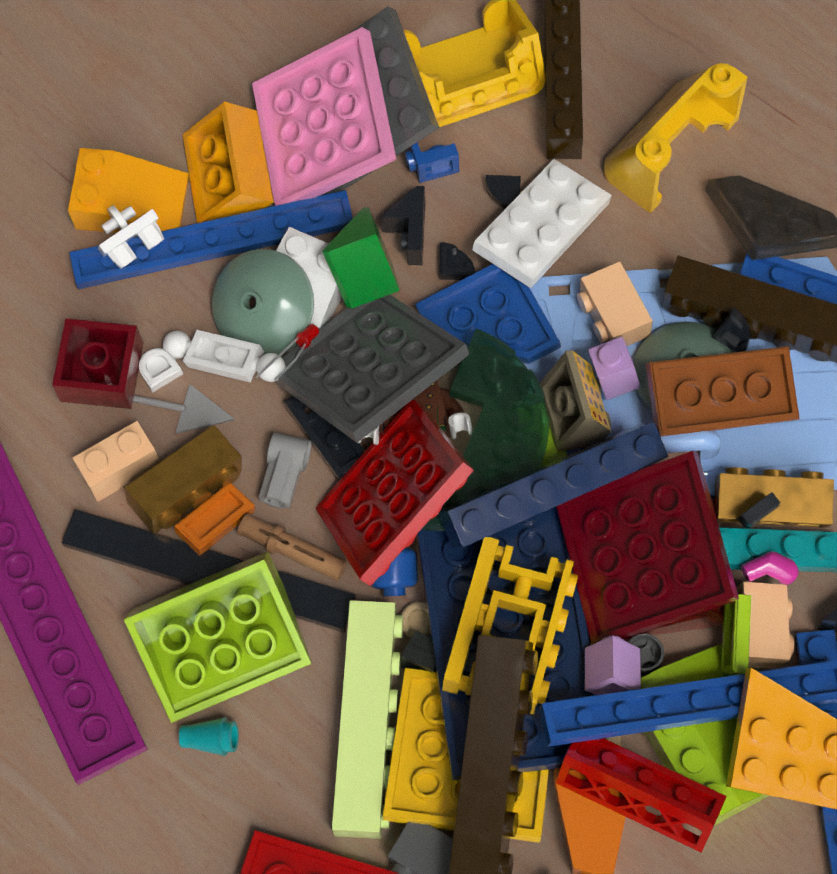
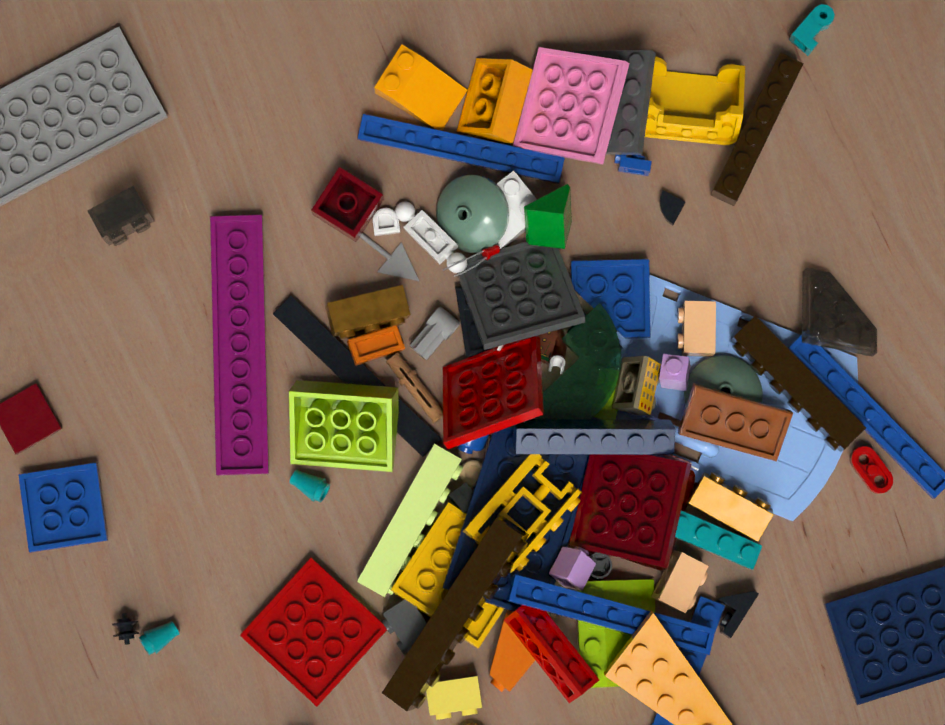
camera: 20 degrees right, 15 degrees up
light nougat brick [73,421,160,502] -> none
white hips [98,205,164,269] -> none
black slope [381,186,426,265] -> none
black tile [440,242,475,280] -> none
white plate [472,159,612,288] -> none
yellow windscreen [603,63,748,213] -> none
black tile [712,307,751,352] -> none
lime tile [721,594,751,675] -> none
black tile [737,492,780,529] -> none
dark pink arm [741,551,799,585] -> none

